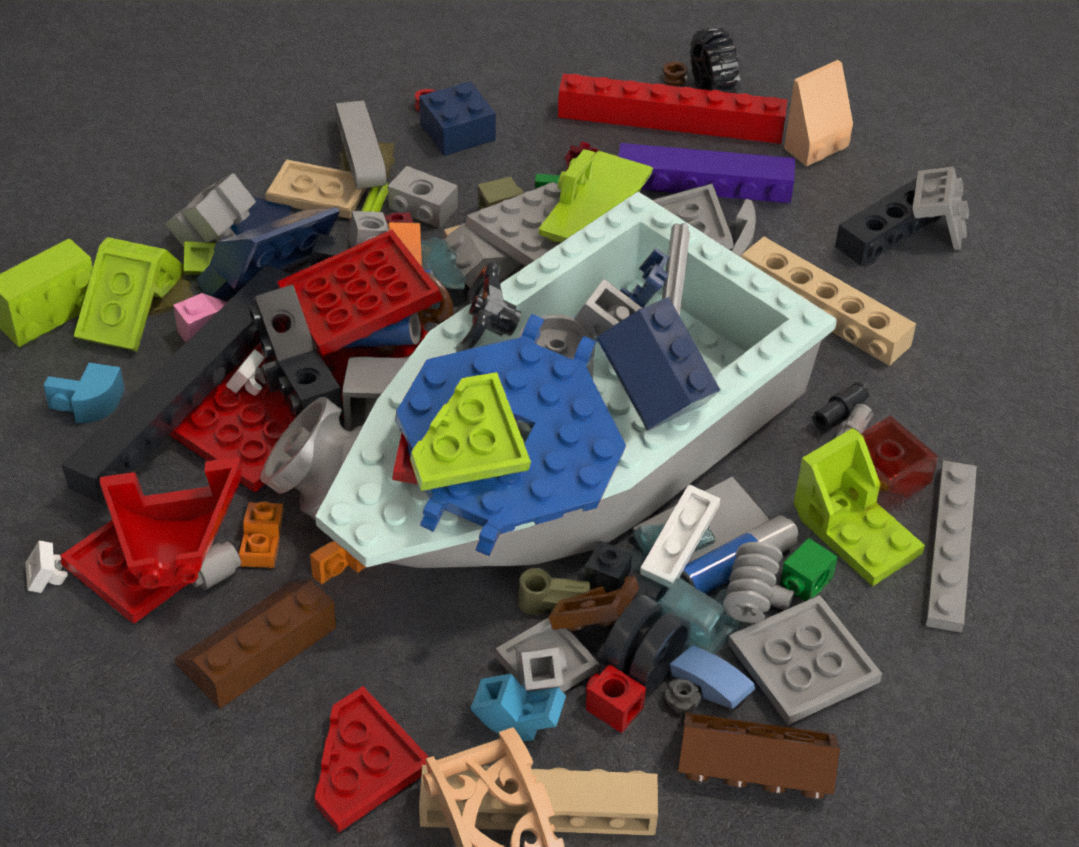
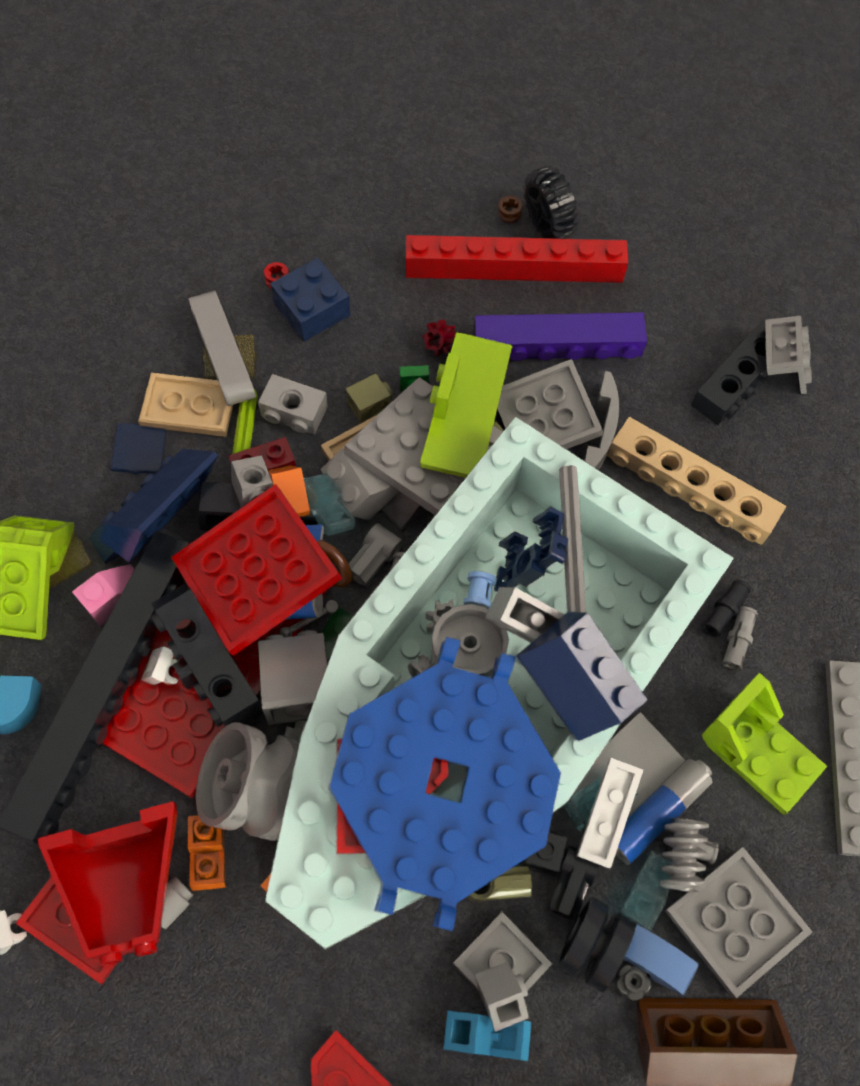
camera: 10 degrees left, 20 degrees up
light grey brick [165,173,256,247] -> none
reddish brown slope [174,580,336,709] -> none
lime plate [183,241,216,275] -> none
lime plate [410,372,531,491] -> none
black piece [456,261,521,352] -> none
reddish brown wing [549,576,639,631] -> none
red brick [585,664,646,733] -> none
clear light blue slope [659,578,724,635] -> none
green brick [780,538,838,601] -> none
light nougat slope [784,60,853,167] -> none
clear red slope [860,415,938,498] -> none

